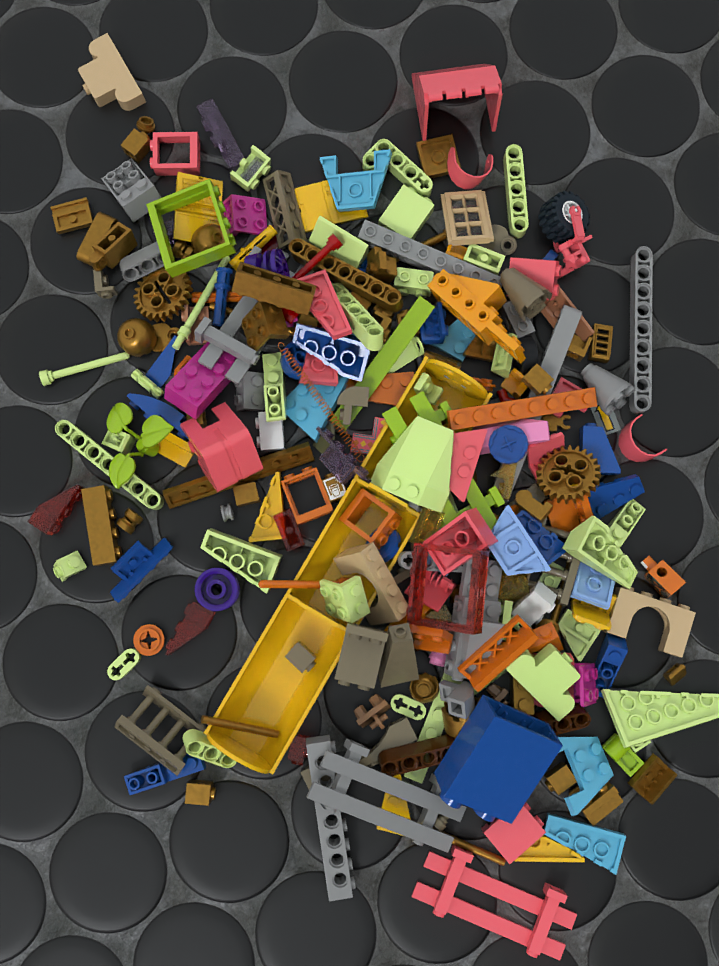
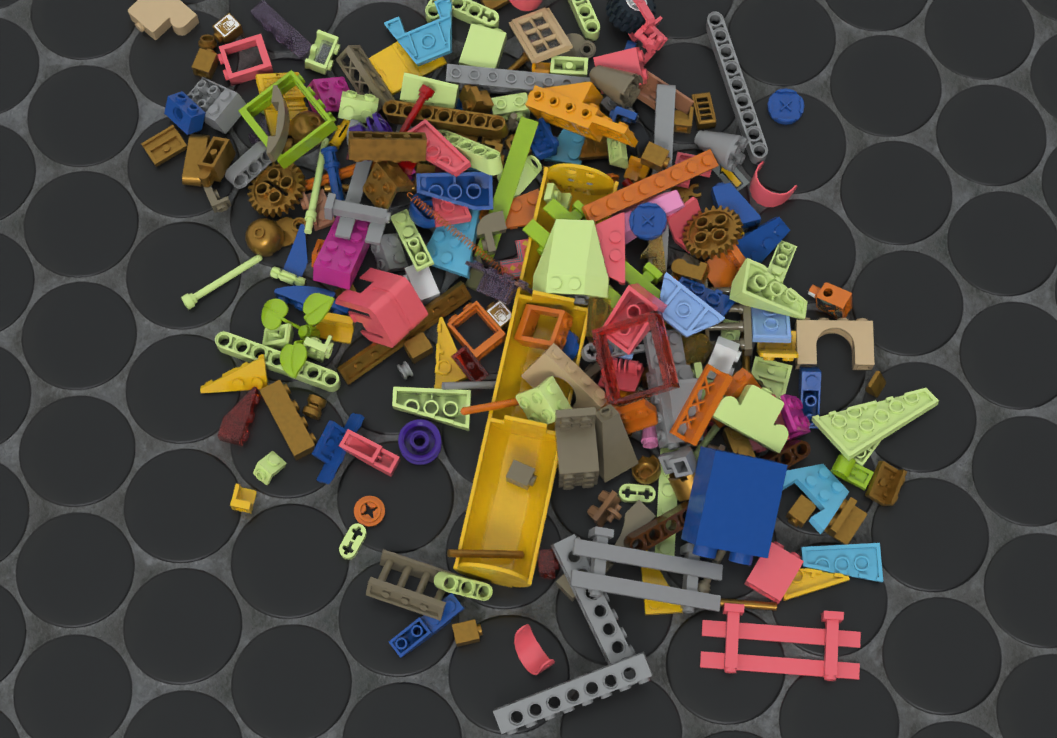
camera: 20 degrees left, 10 degrees down
clear red slope [165,601,216,656] -> none
none -> blue brick [164,91,206,135]
none -> yellow wing [200,354,268,393]
none -> pearl gold brick [212,13,243,44]
none -> yellow panel [230,483,257,514]
none -> dark tan slope [266,85,290,162]
none -> yellowish green bracket [303,335,334,363]
none -> yellowish green bracket [338,90,379,123]
none -> coral slope [339,429,400,477]
none -> light grey bar [442,381,496,390]
none -> light grey brick [493,651,653,735]
none -> dark tan bar [501,113,518,133]
none -> coral piece [514,624,555,675]
none -> blue bracket [609,106,638,124]
none -> blue tile [767,88,804,125]

